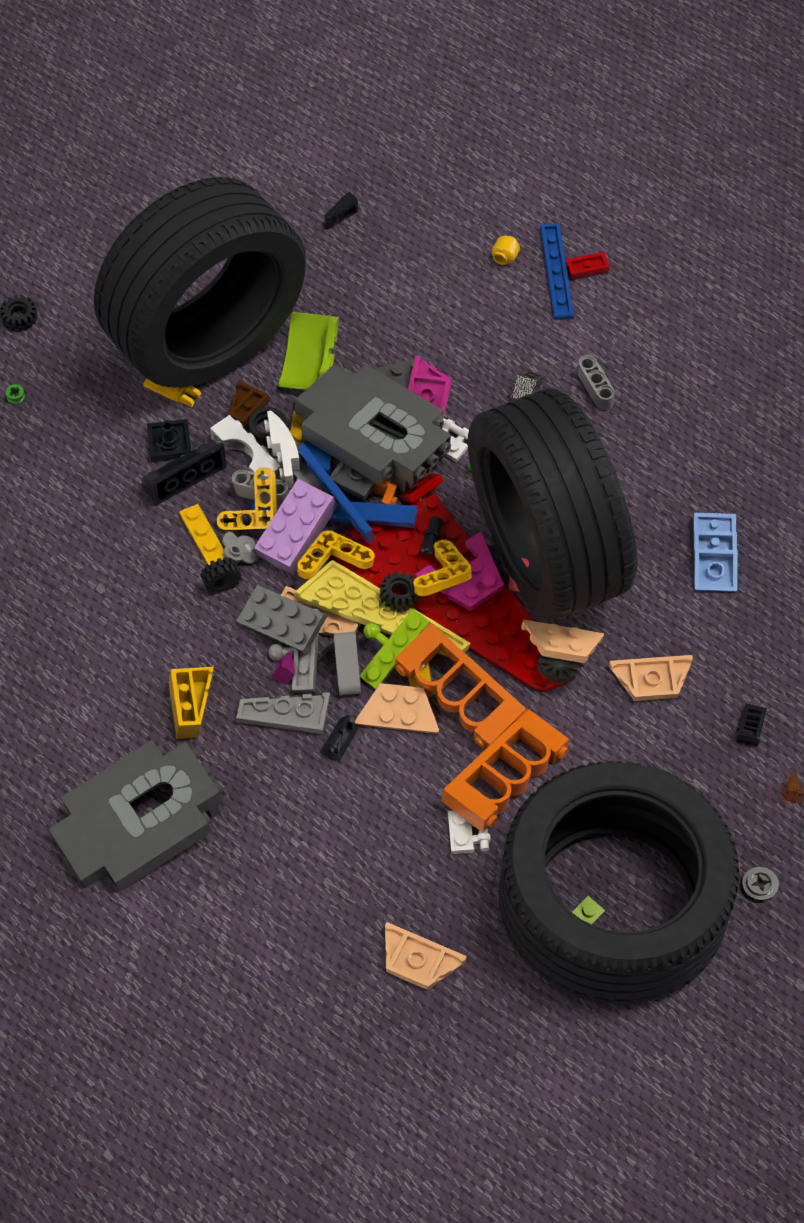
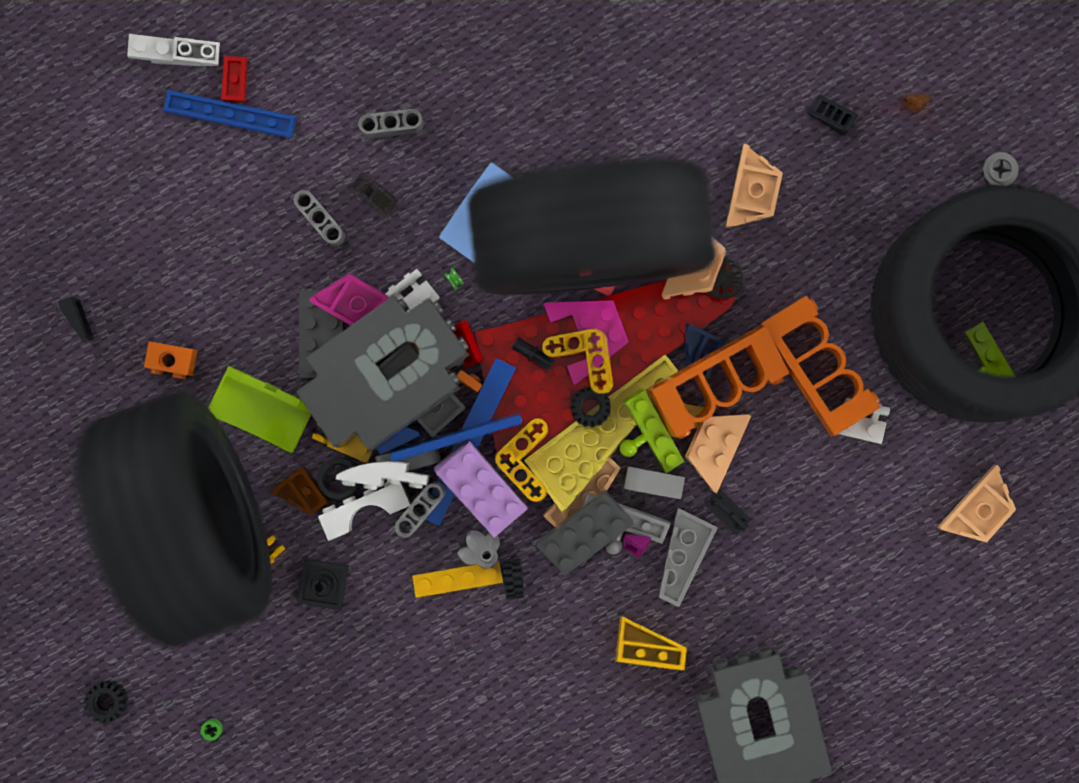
camera: 75 degrees left, 30 degrees up
black slope [142,440,227,506] -> none
yellow beam [217,468,277,530] -> none
yellow head [491,236,520,265] -> none
light blue slope [693,513,738,592] -> none
none -> white slope [127,34,220,66]
none -> orange brick [144,341,198,379]
none -> light grey beam [294,190,345,246]
none -> dark blue wing [685,323,725,381]

